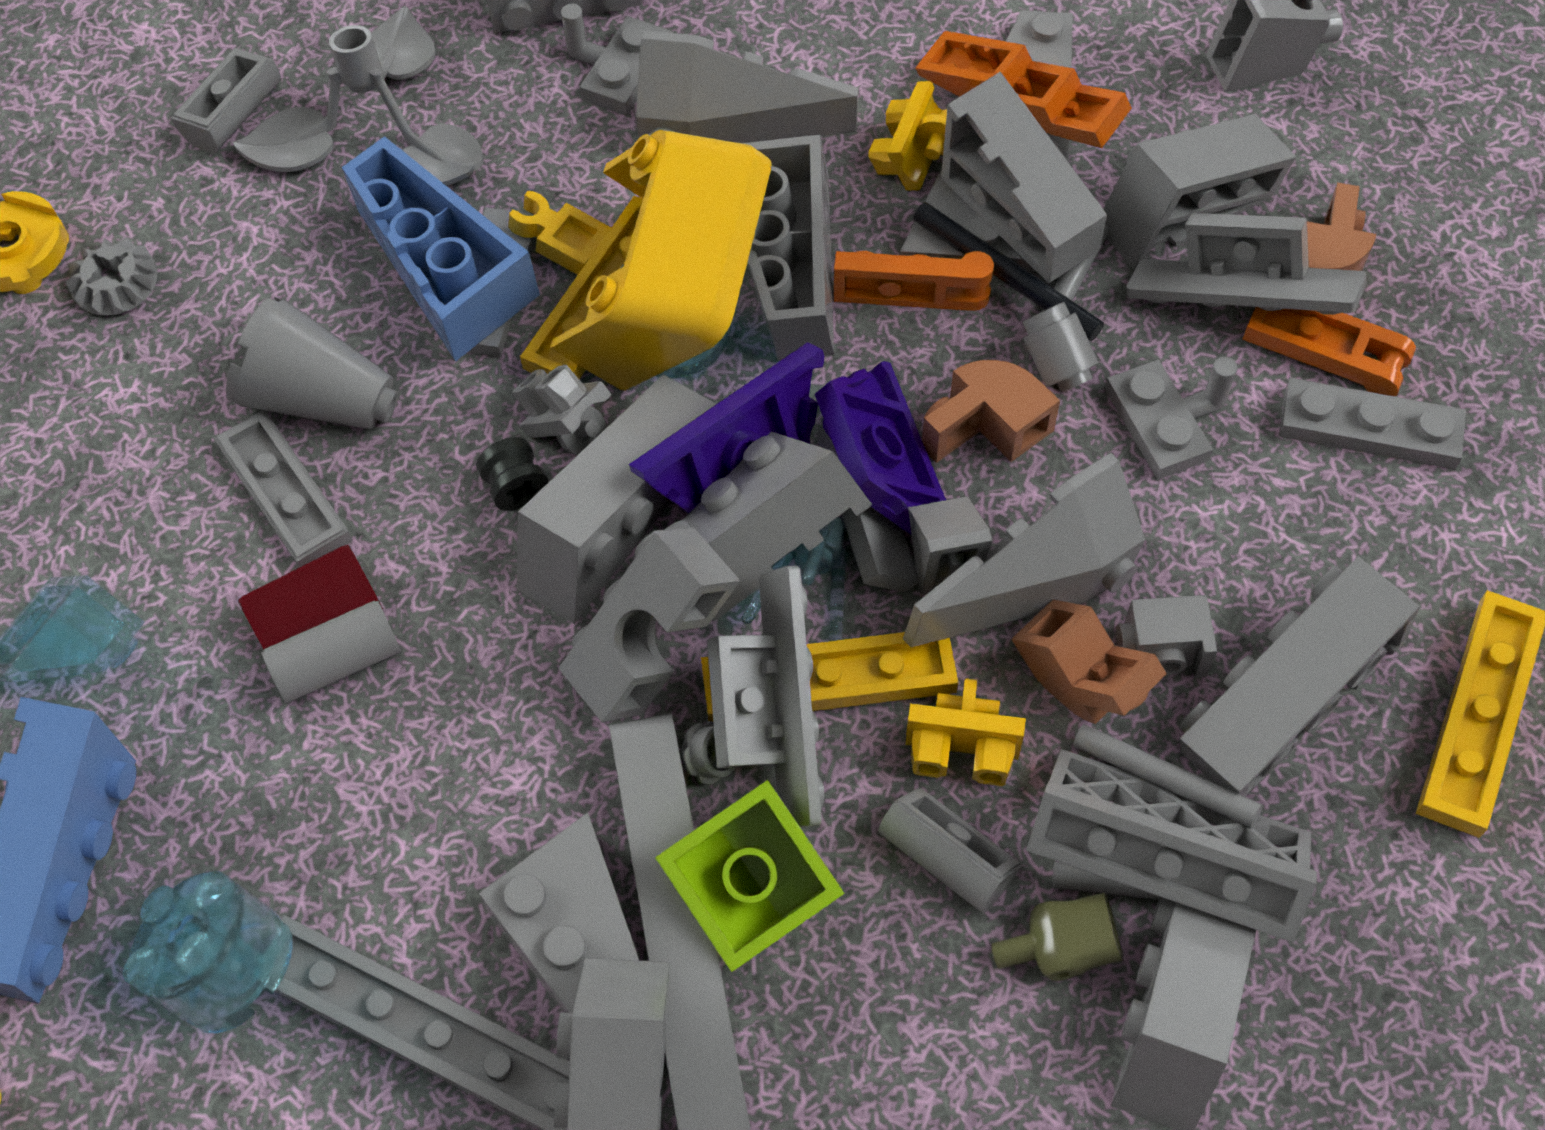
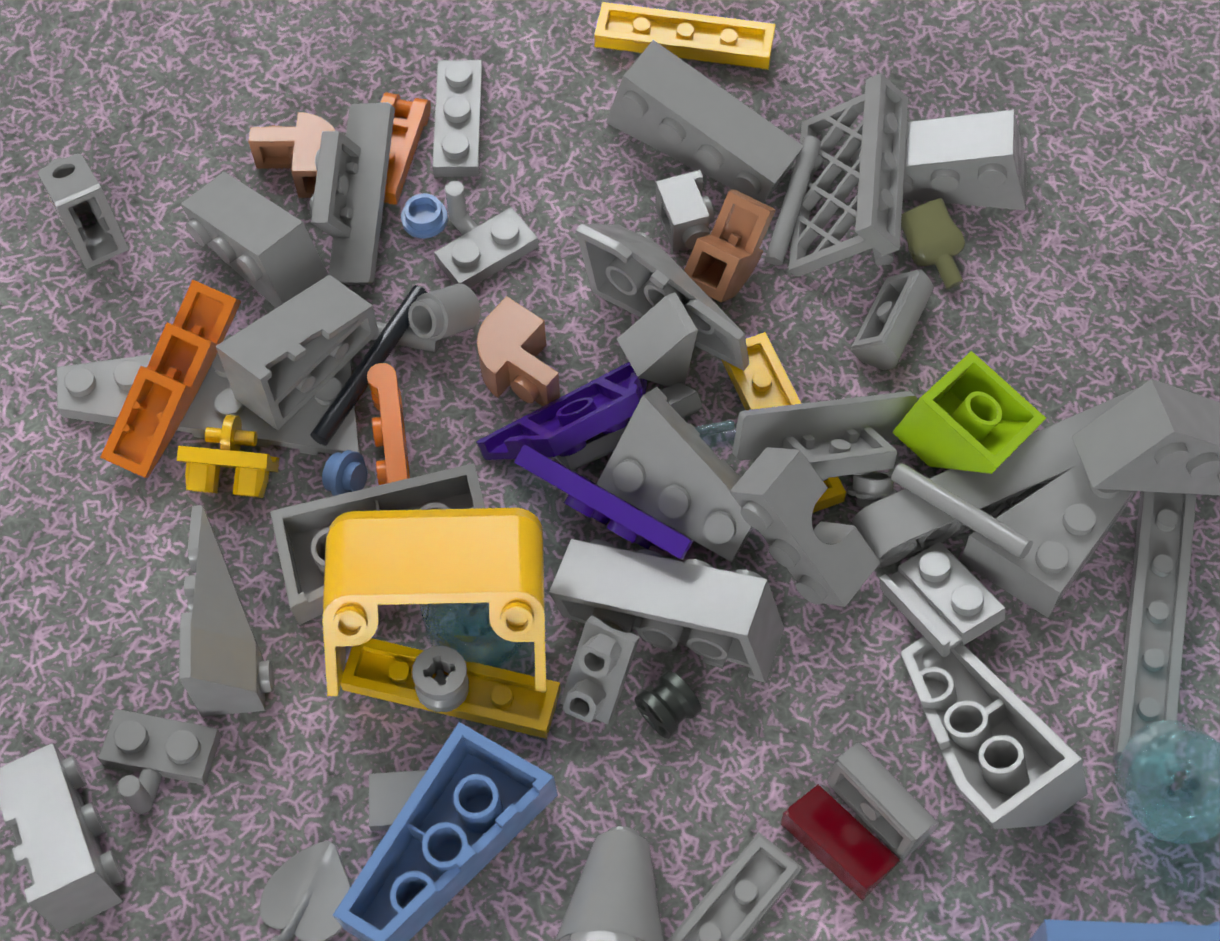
camera: 105 degrees left, 0 degrees up
yellow plate [508,191,611,275] -> none
yellow hips [905,678,1026,786] -> none
none -> medium blue plate [322,450,368,496]
none -> medium blue plate [401,193,448,239]
none -> light grey wheel [412,646,469,712]
none -> light grey plate [879,541,1005,658]
none -> light grey bar [891,463,1033,559]
none -> light grey wedge [900,636,1088,829]

